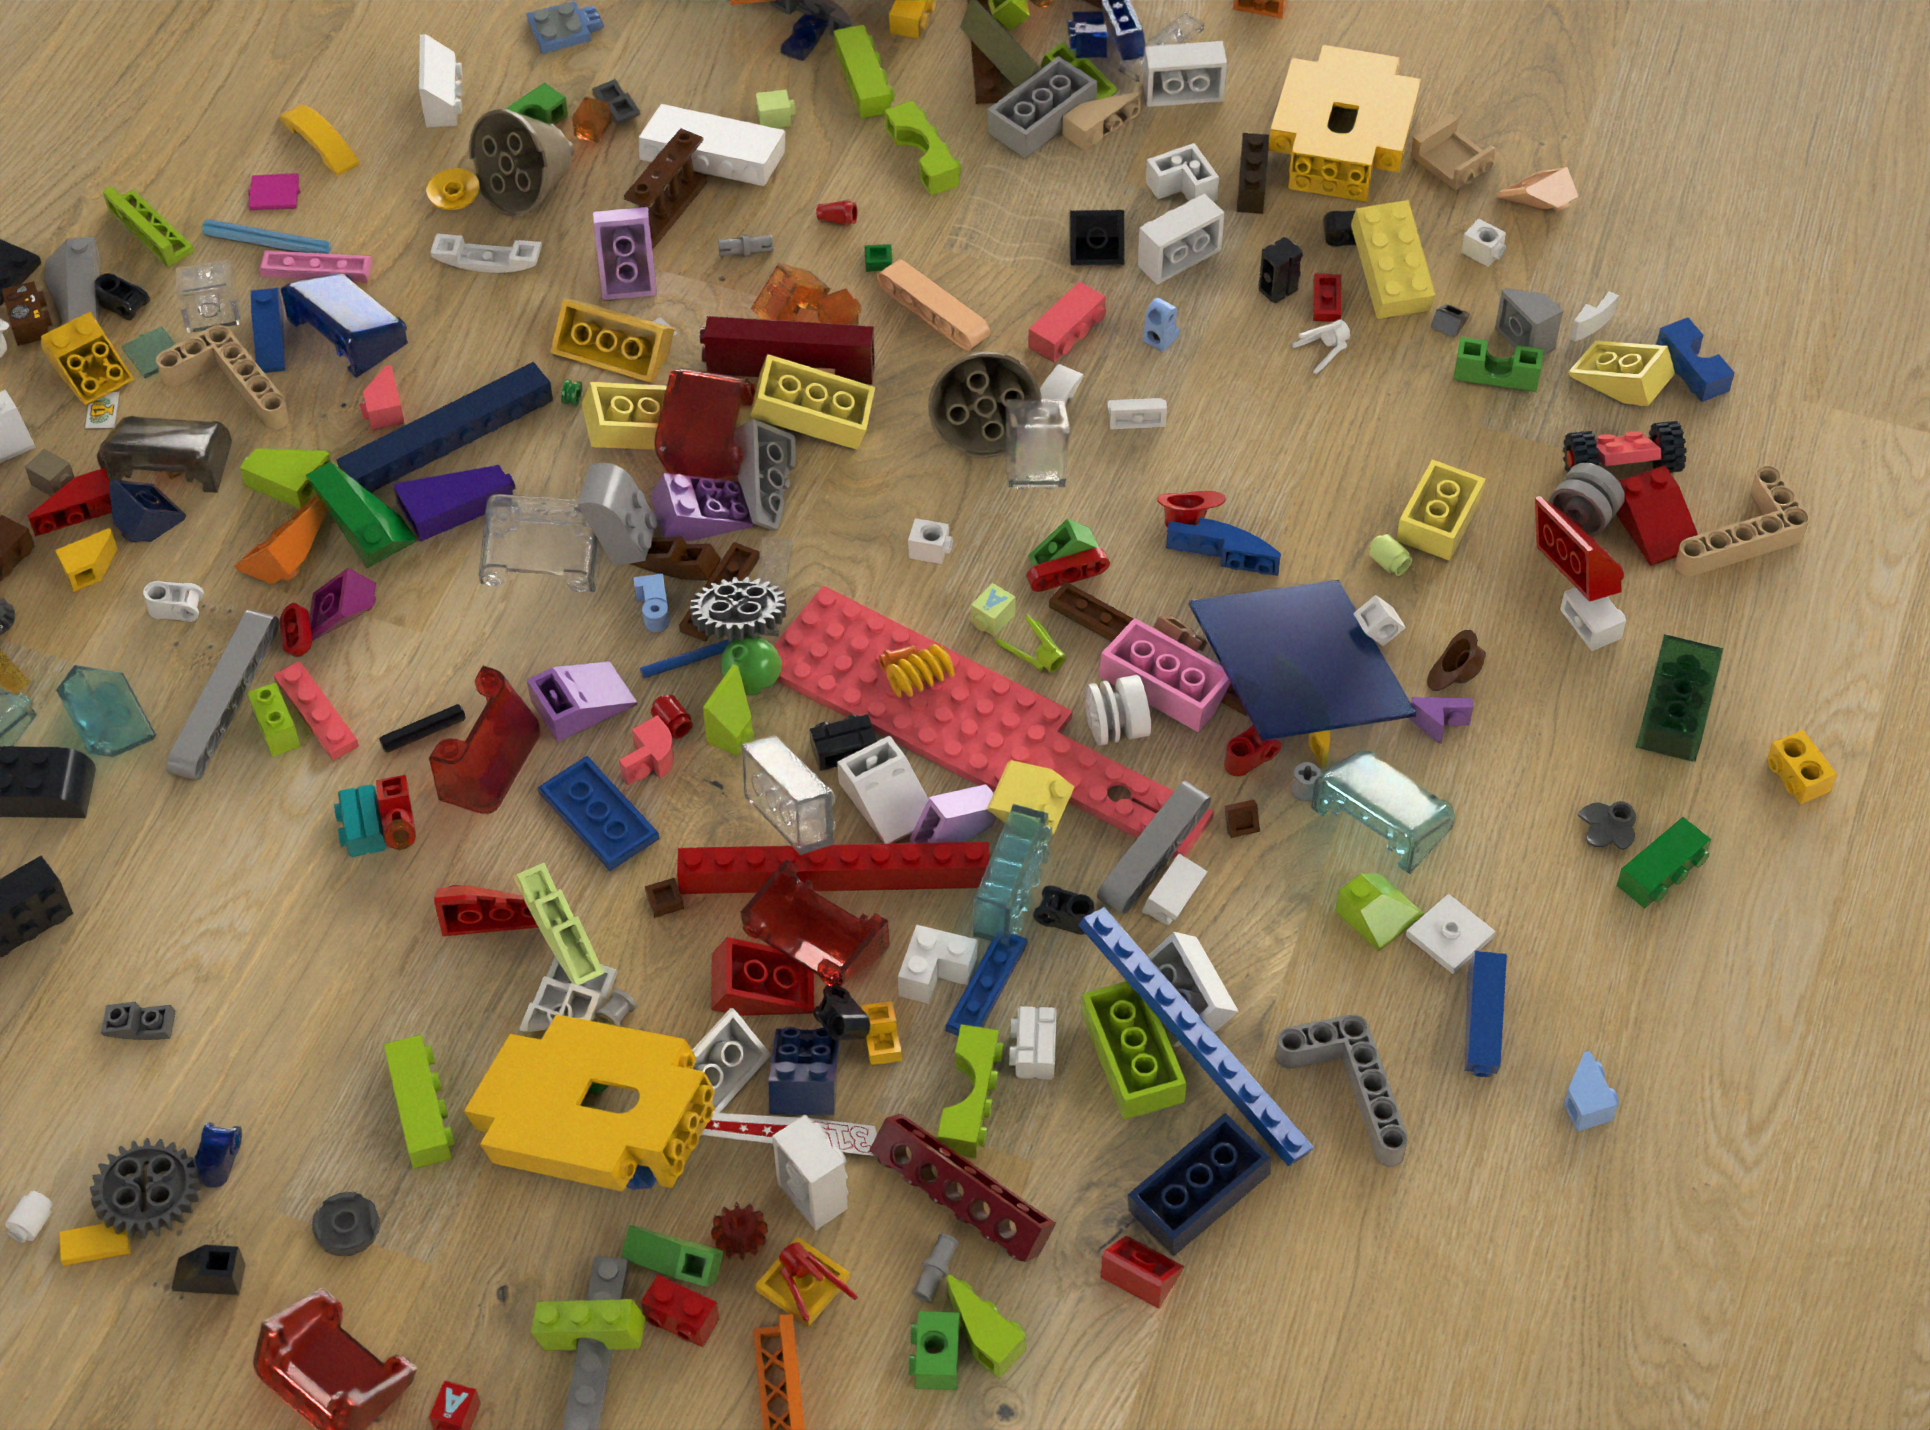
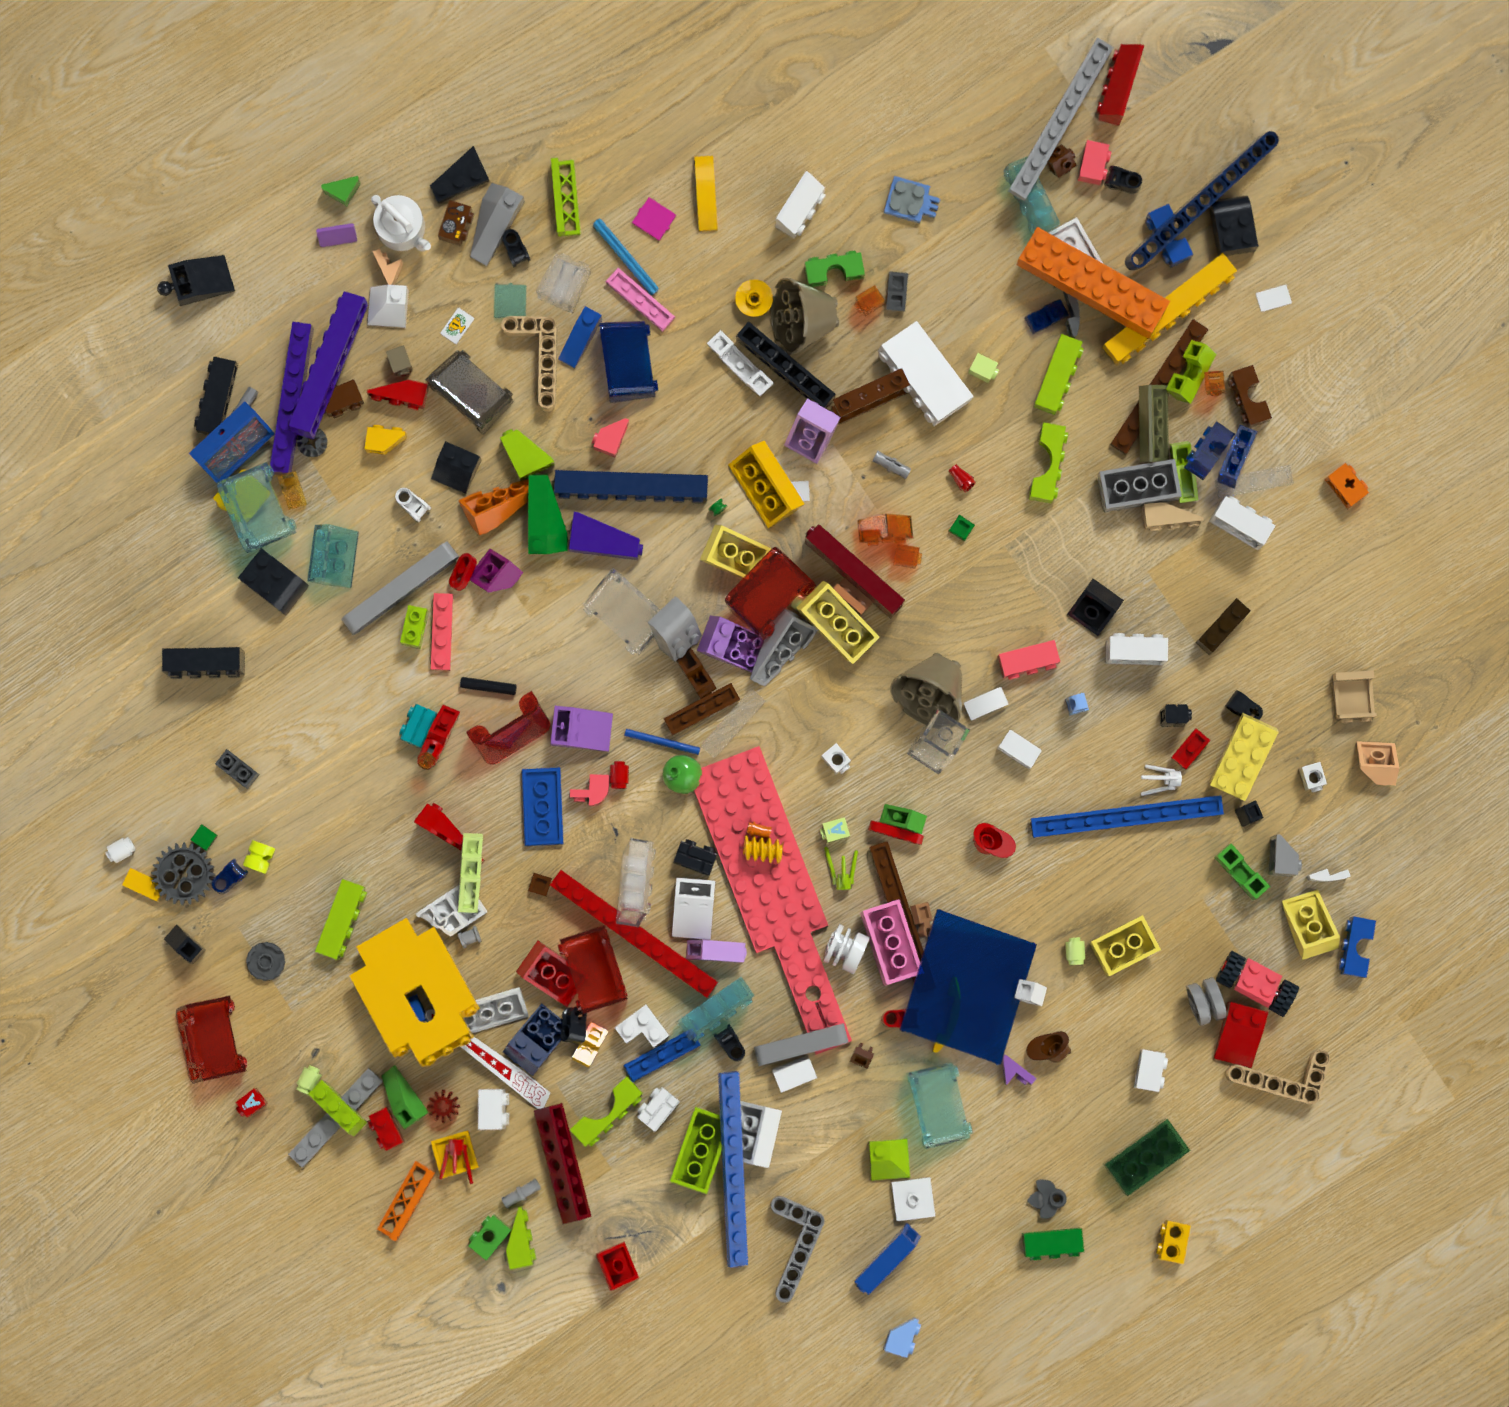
camera: 30 degrees right, 30 degrees up
yellow slope [41,311,134,406] -> none
dark blue slope [109,479,187,543] -> none
light blue leg [633,573,669,632] -> none
dark grey gear [690,577,787,641] -> none
lime slope [703,664,755,756] -> none
light nougat beam [877,259,991,351] -> none
light yellow slope [987,760,1074,844] -> none
dark blue brick [1128,1113,1271,1257] -> none
white brick [1146,143,1219,201] -> none
blue slope [1166,517,1281,576] -> none
yellow panel [1268,45,1421,202] -> none
light grey bush [1292,762,1321,802] -> none
red slope [1535,496,1624,602] -> none
none -> green tile [190,824,218,851]
none -> neon yellow wheel [243,840,275,874]
none -> yellowish green brick [296,1065,322,1095]
none -> black slope [431,441,482,494]
none -> black brick [736,321,836,409]
none -> blue plate [1030,795,1224,838]

